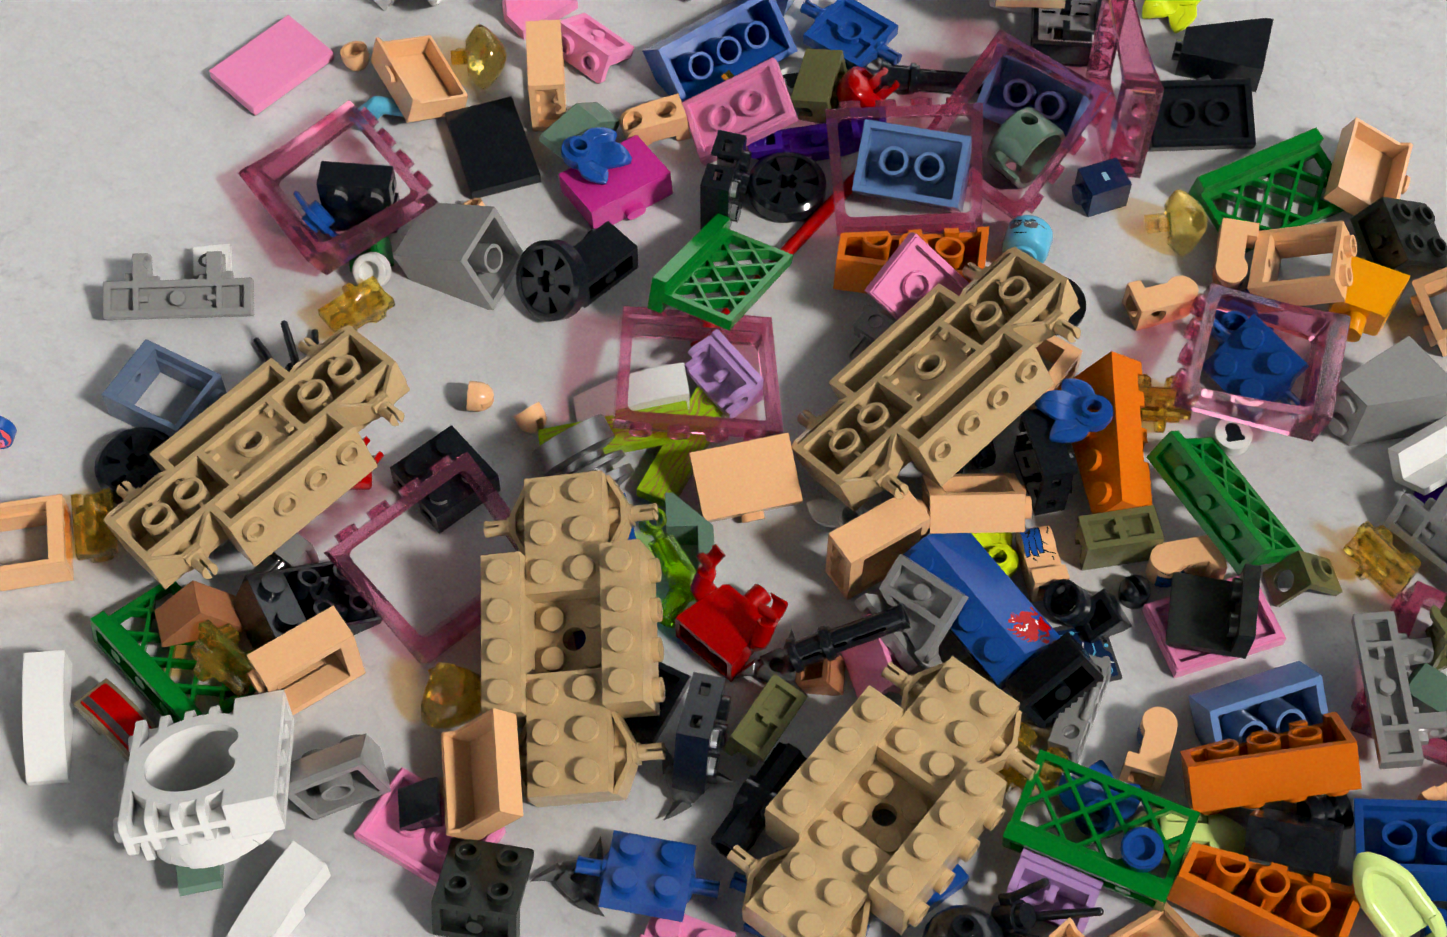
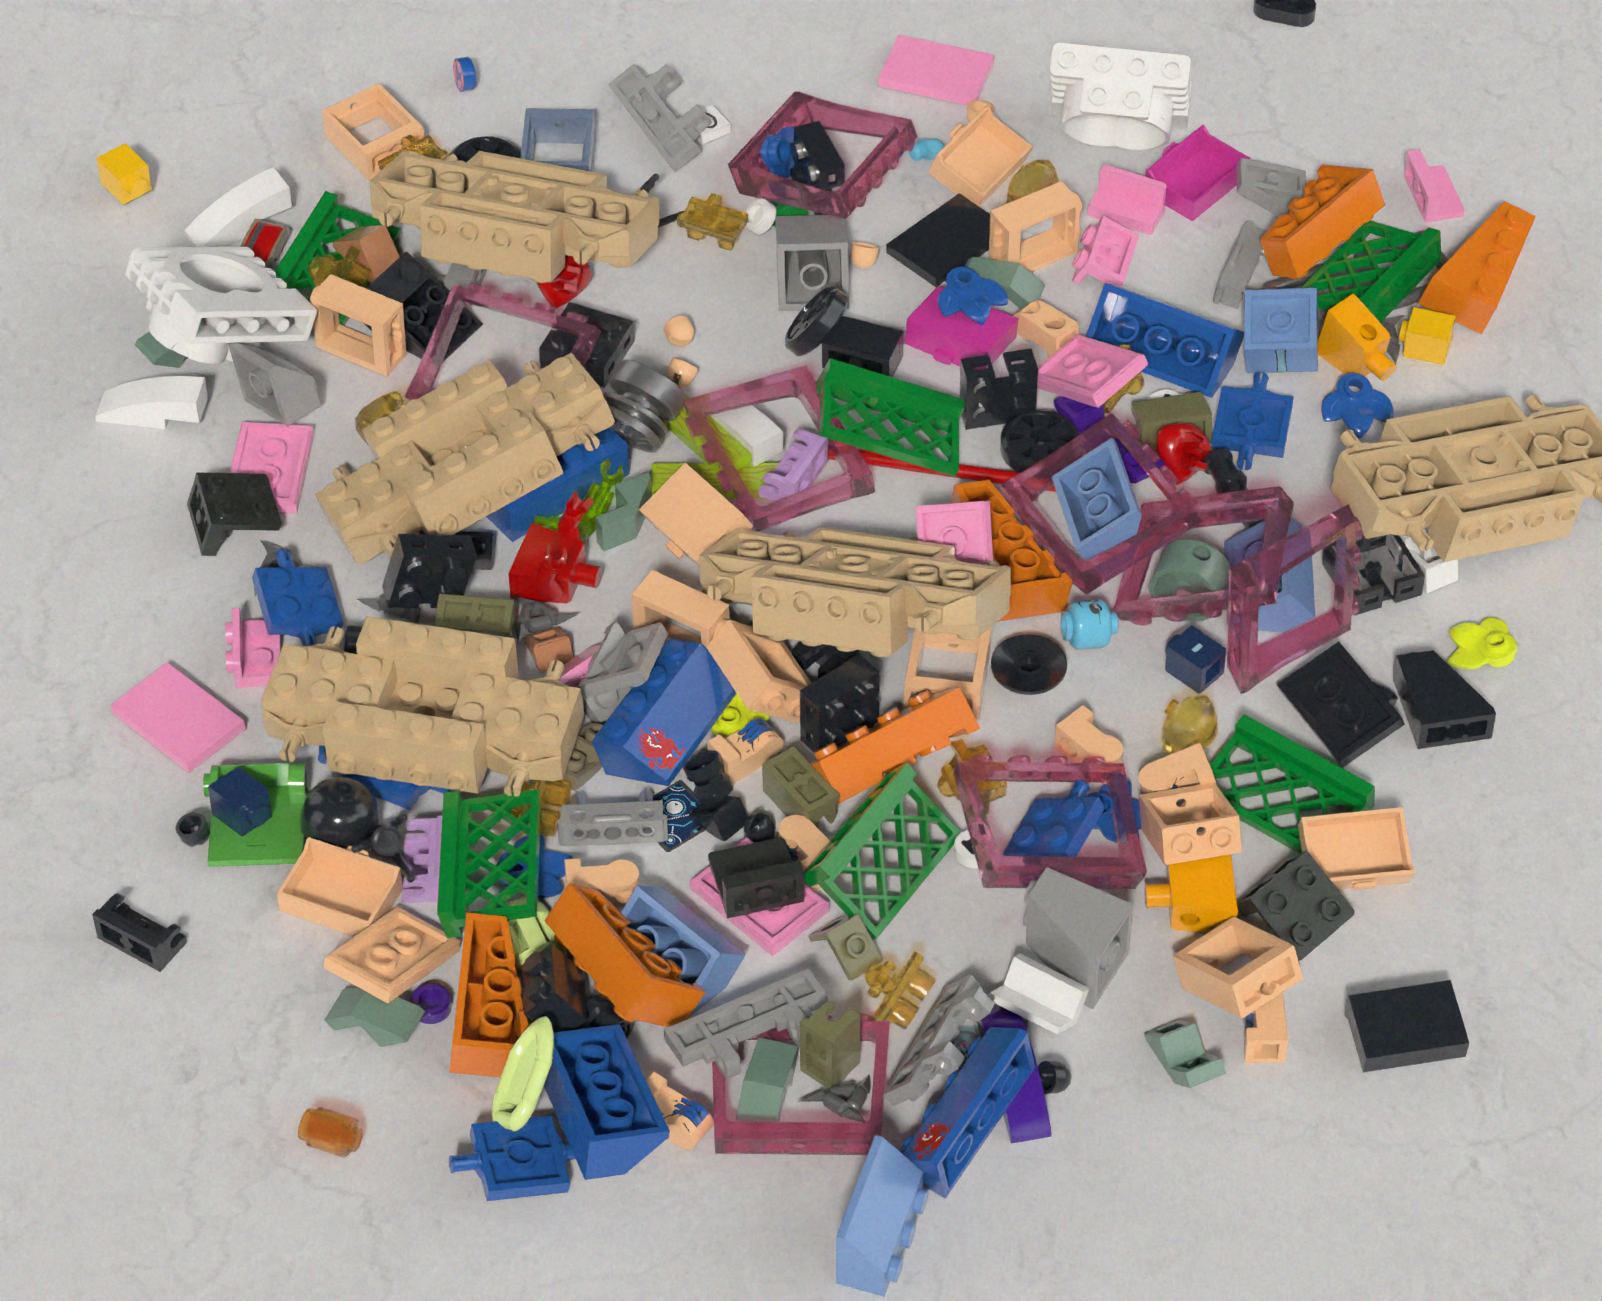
camera: 65 degrees right, 10 degrees down
black slope [398,777,442,831] -> none
light nougat container [440,708,524,841] -> none
black pin [785,603,911,673] -> none
black brick [1005,632,1104,728] -> none
blue plate [1035,378,1113,443] -> none
blue tile [1120,827,1164,873] -> none

